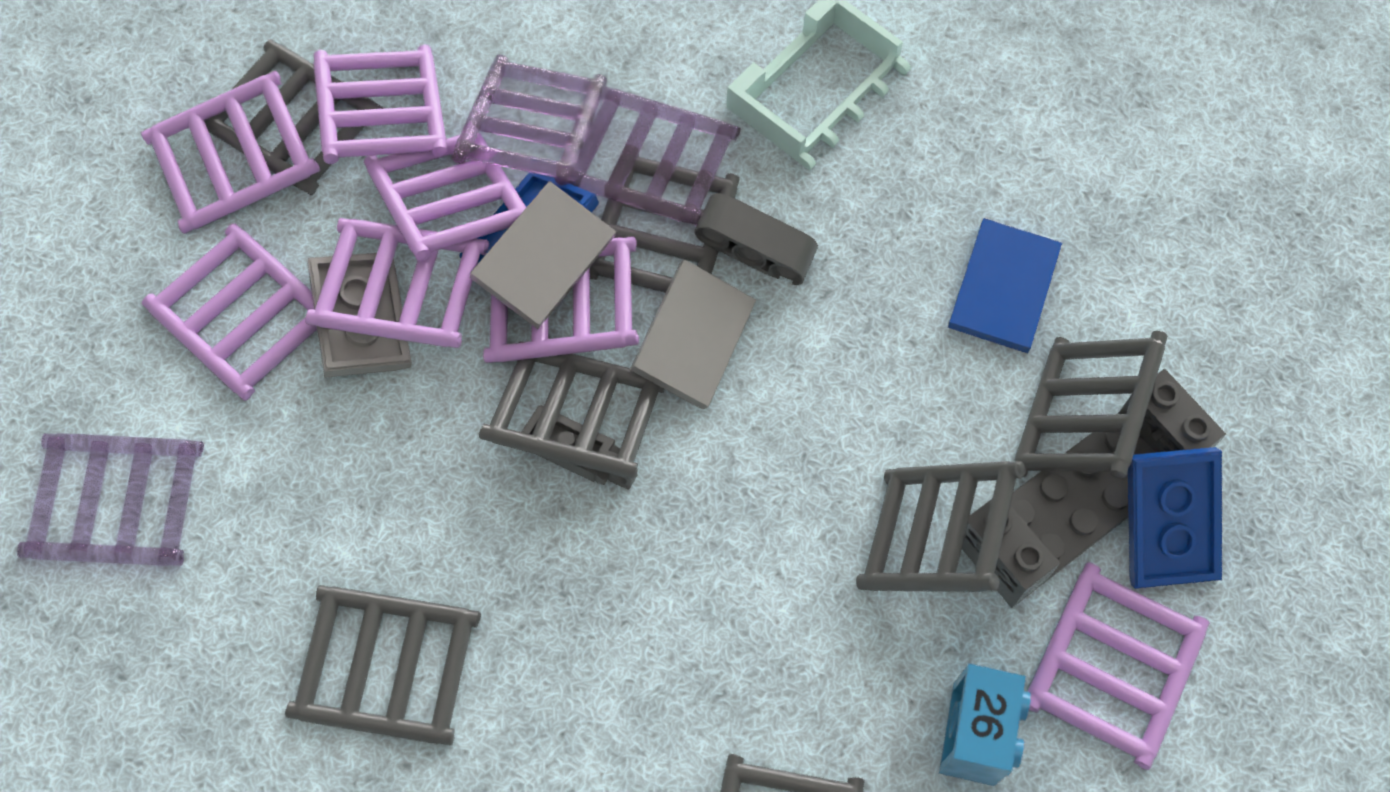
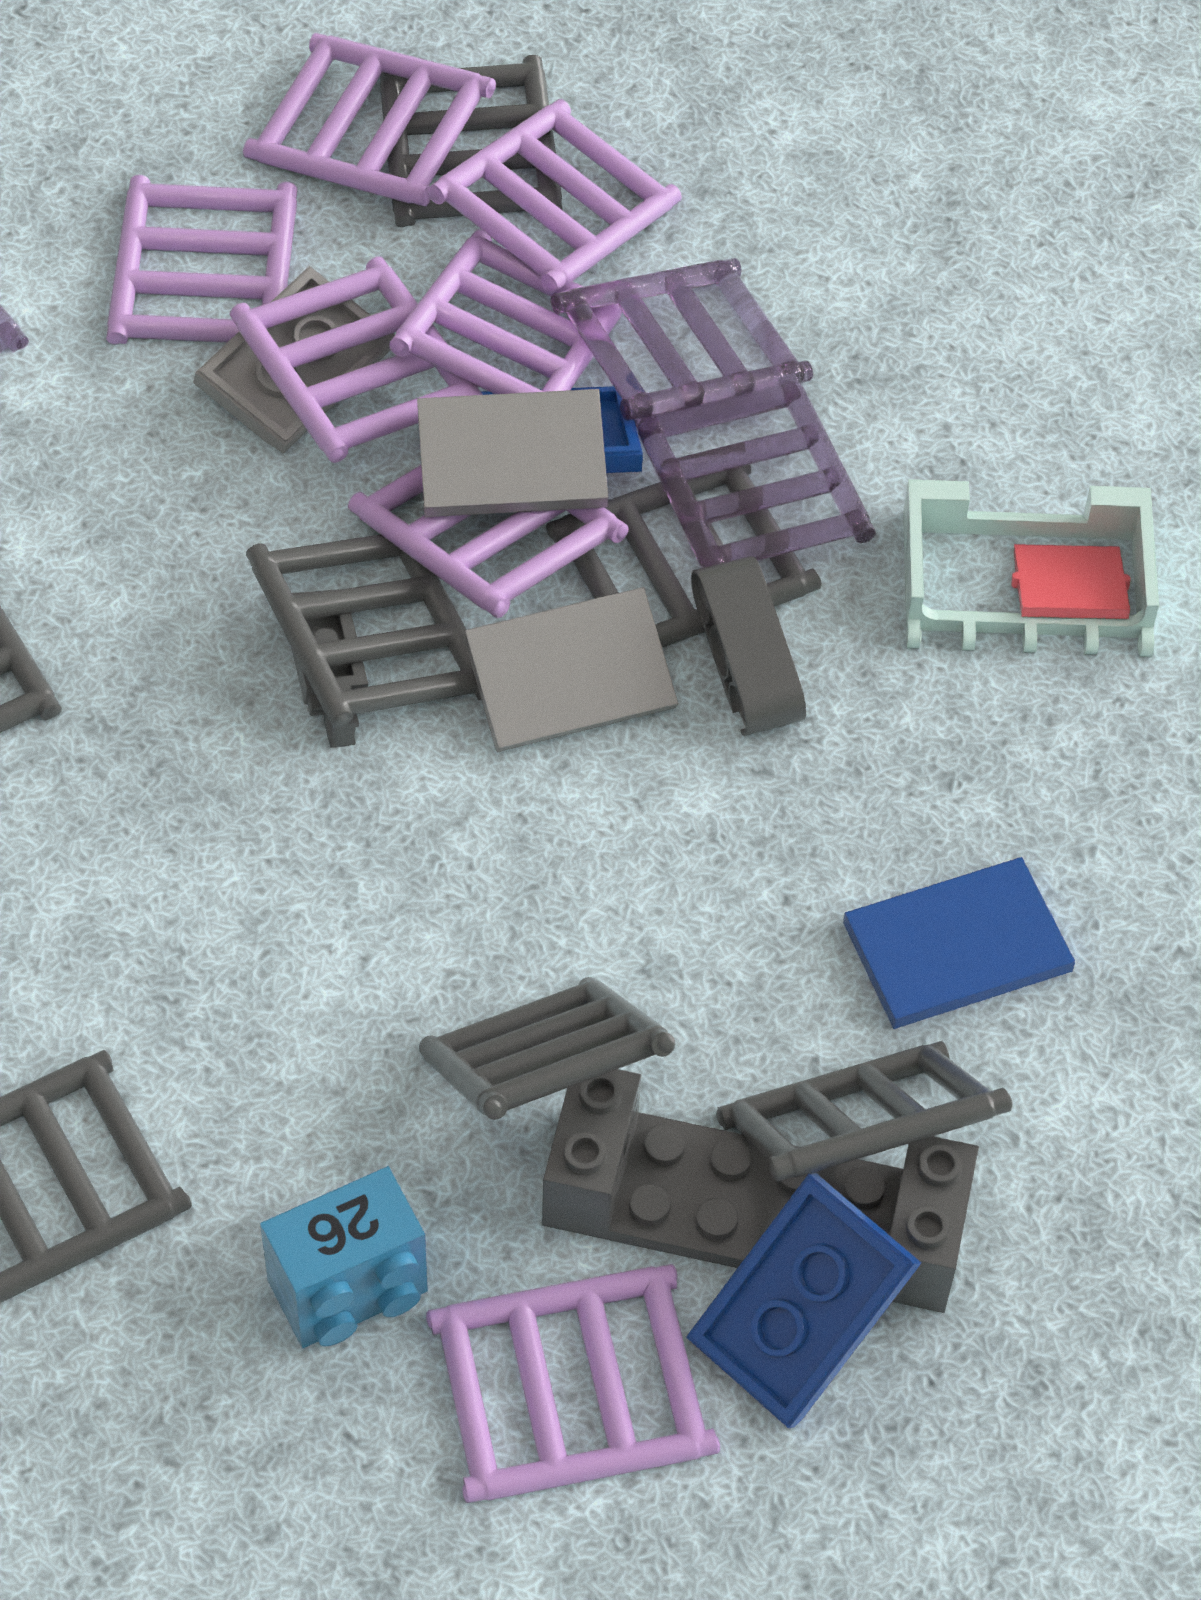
camera: 50 degrees right, 10 degrees down
none -> coral piece [1011,544,1131,619]

